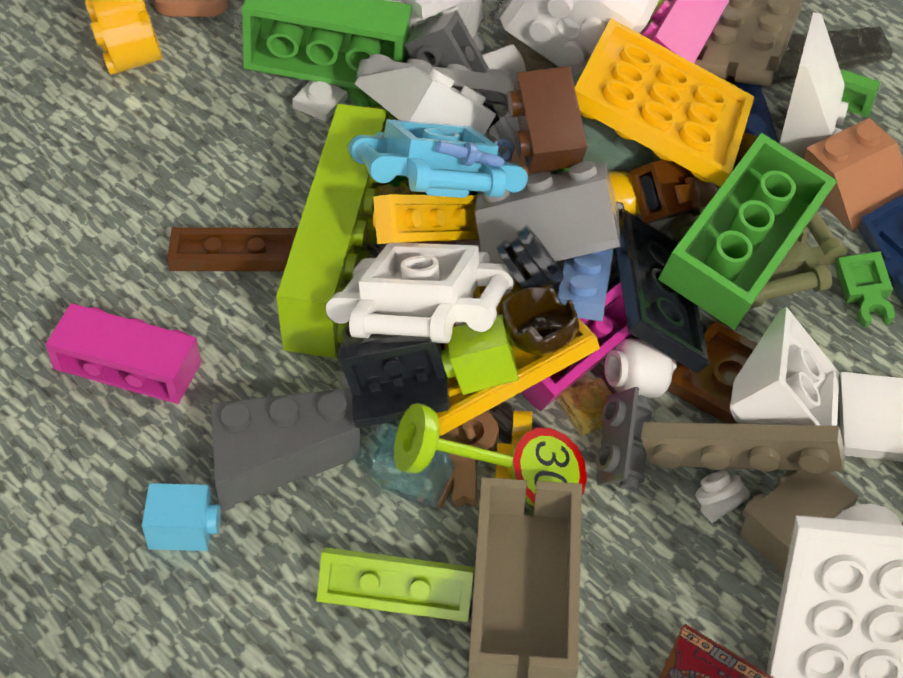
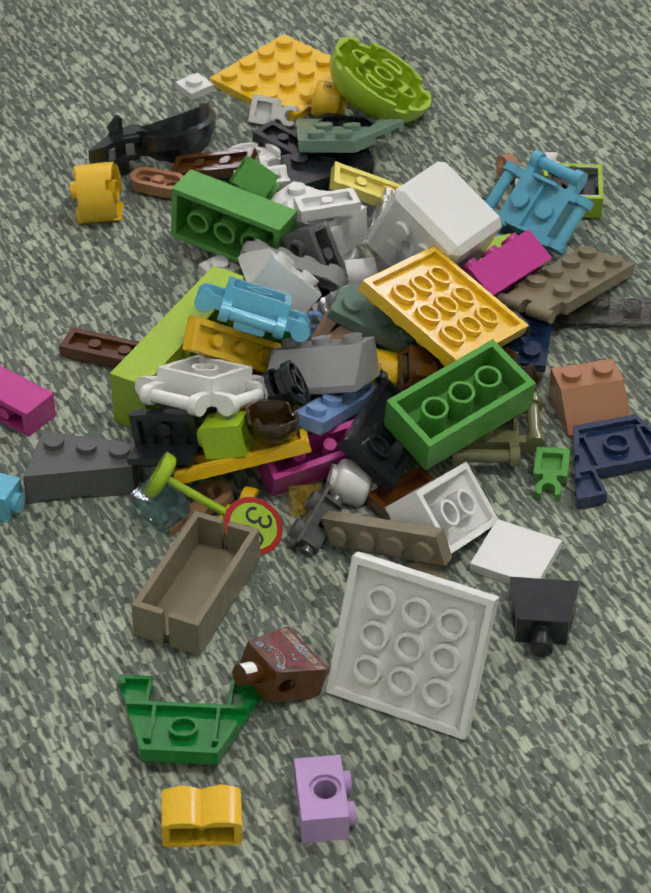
camera: 20 degrees right, 10 degrees down
lime plate [316,547,475,622] -> none
medium blue hand [436,140,505,167] -> none
reddish brown brick [507,66,588,173] -> none
white slope [779,12,849,159] -> none
bright green plate [841,70,881,118] -> none

